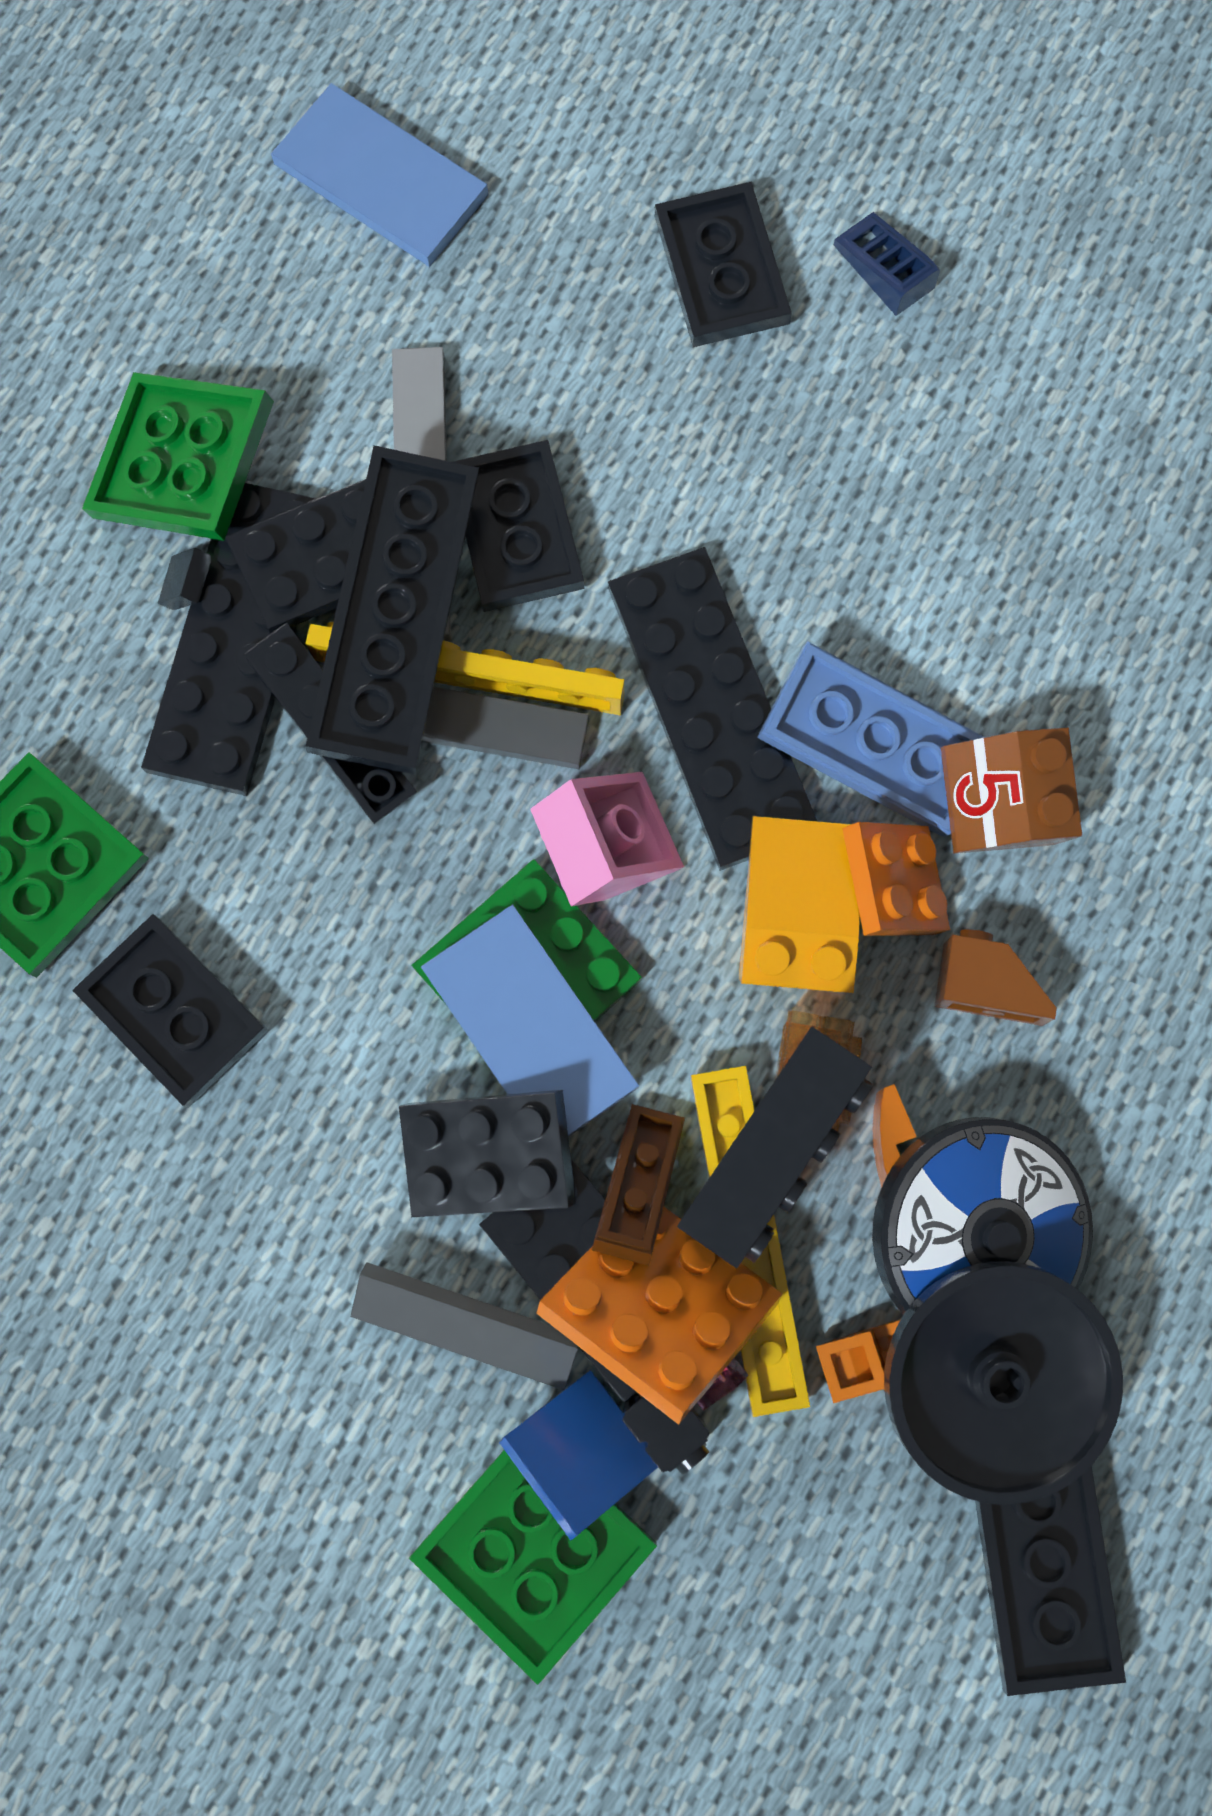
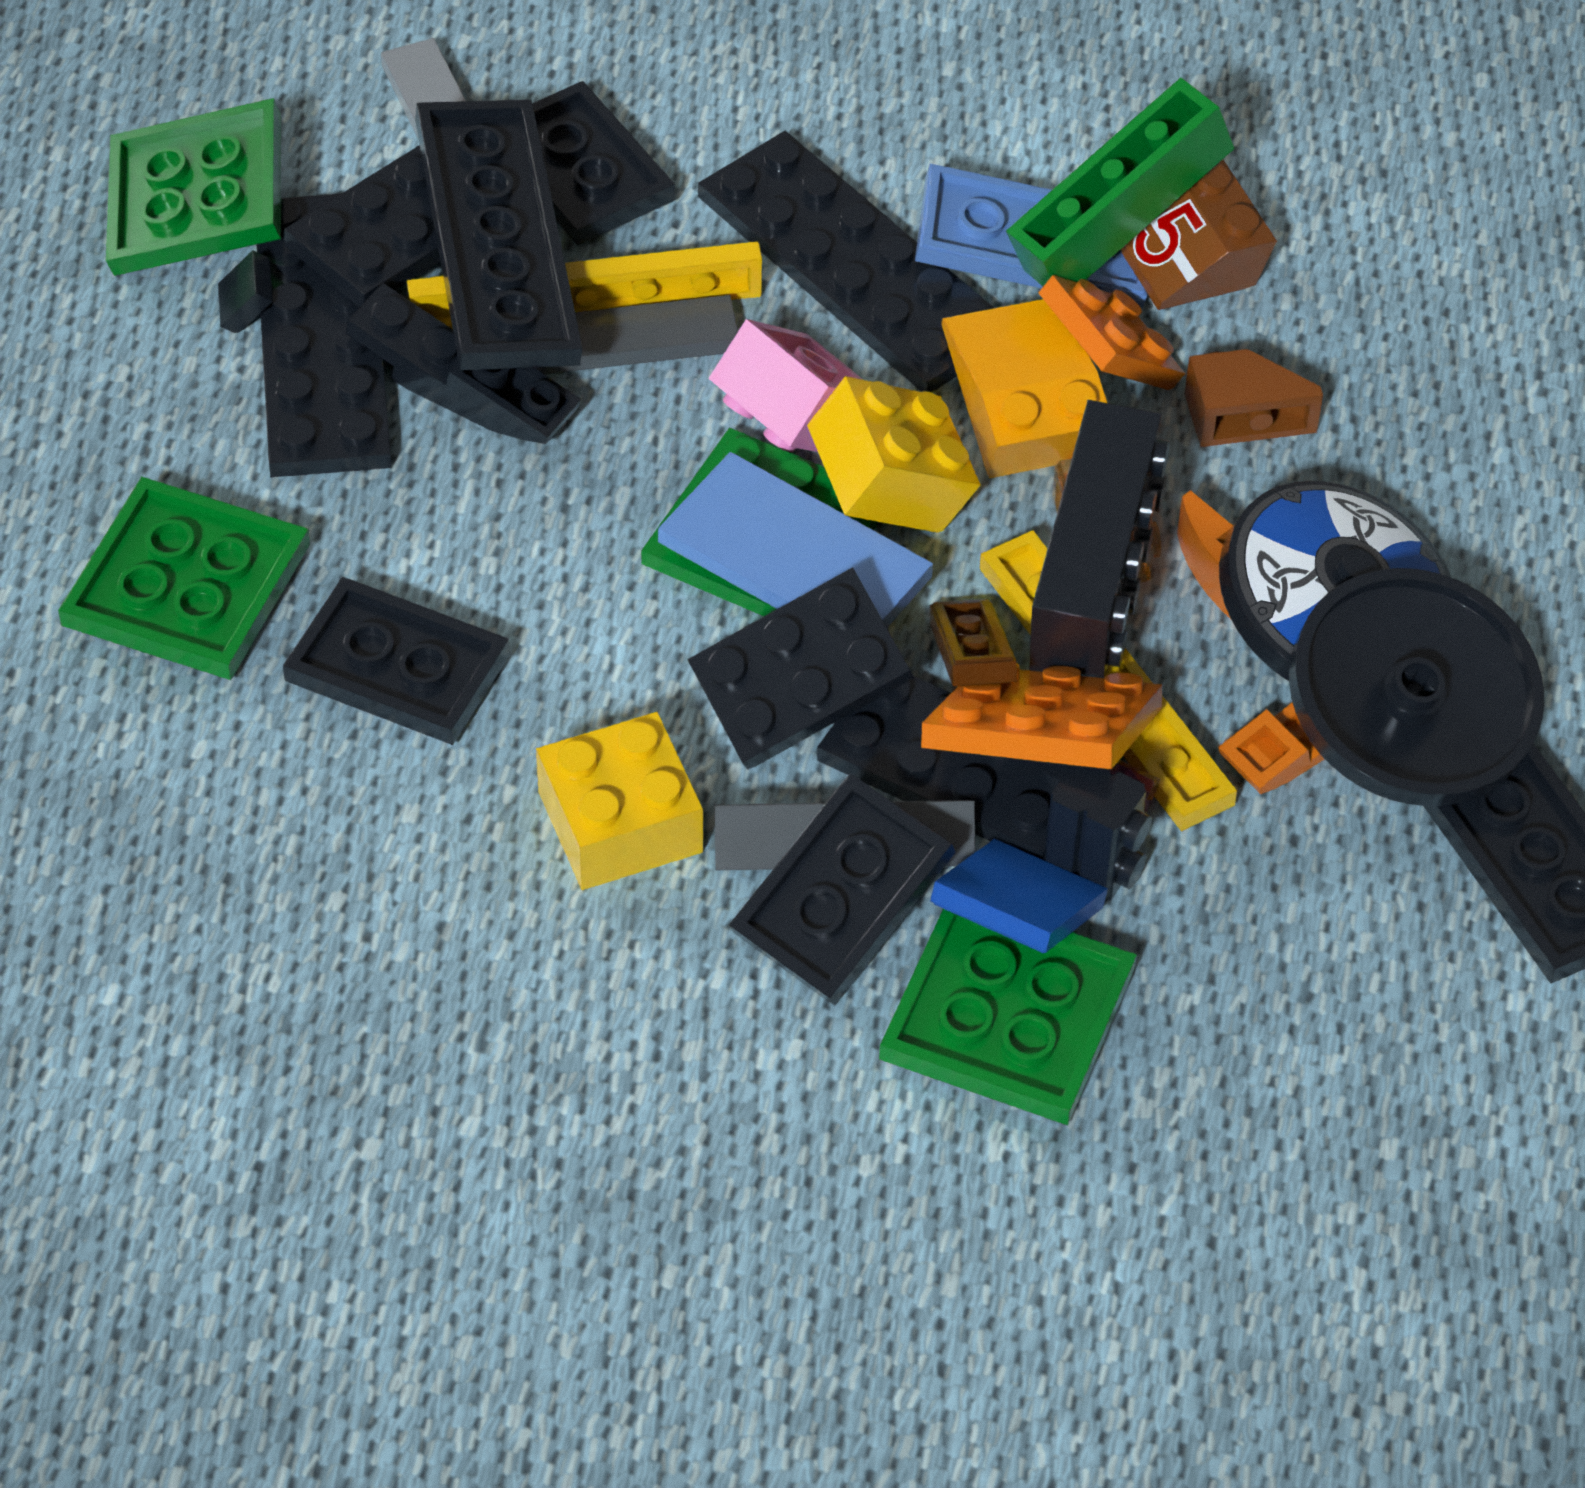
camera: 25 degrees left, 25 degrees down
none -> yellow brick [536,712,703,890]
none -> black plate [729,773,956,1006]
none -> yellow brick [807,376,981,533]
none -> green brick [1006,77,1235,286]

